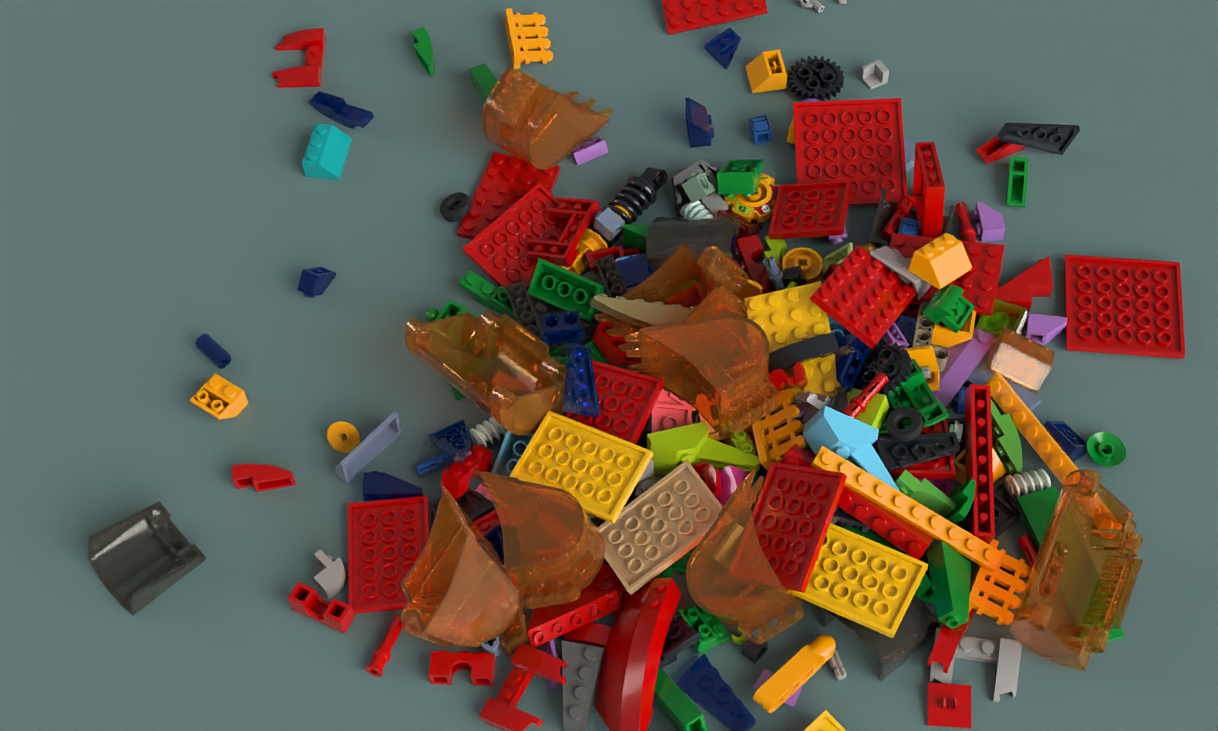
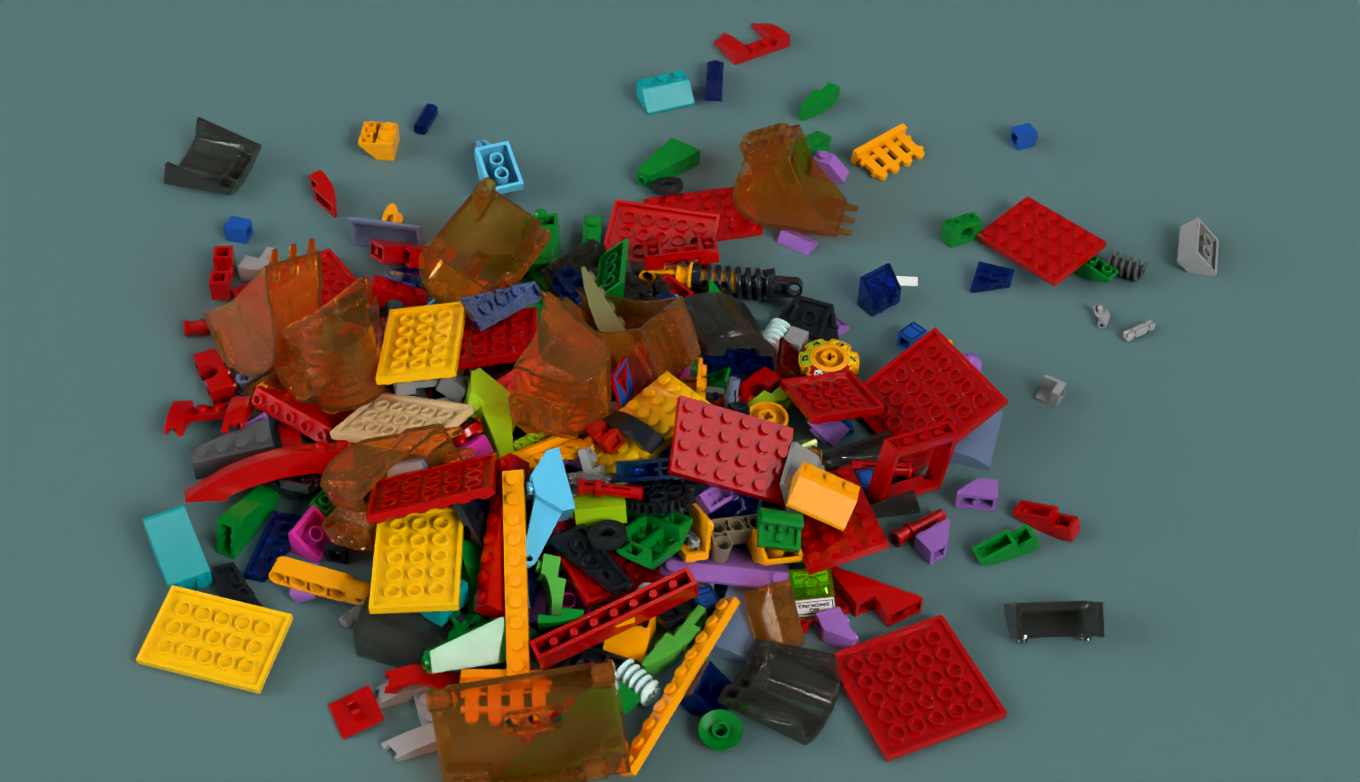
camera: 55 degrees right, 10 degrees down
clear blue slope [297,267,336,298] -> none
clear blue slope [362,471,424,502] -> none
sand blue brick [593,207,625,241] -> none
sand green brick [681,169,718,204] -> none
green slope [717,159,764,197] -> none
light orange slope [746,49,787,94] -> none
black gear [787,56,844,101] -> none
black wing [998,123,1080,155] -> none
none -> blue brick [223,216,254,244]
none -> dark pink slope [288,505,338,563]
none -> red slope [370,239,457,268]
none -> medium azure slope [474,140,524,197]
none -> green slope [636,137,700,189]
none -> clear smoke windscreen [717,639,842,746]
none -> white sticker [886,275,918,286]
none -> green brick [941,211,983,248]
none -> medium lavender slope [955,478,998,511]
none -> clear smoke windscreen [1004,600,1105,643]

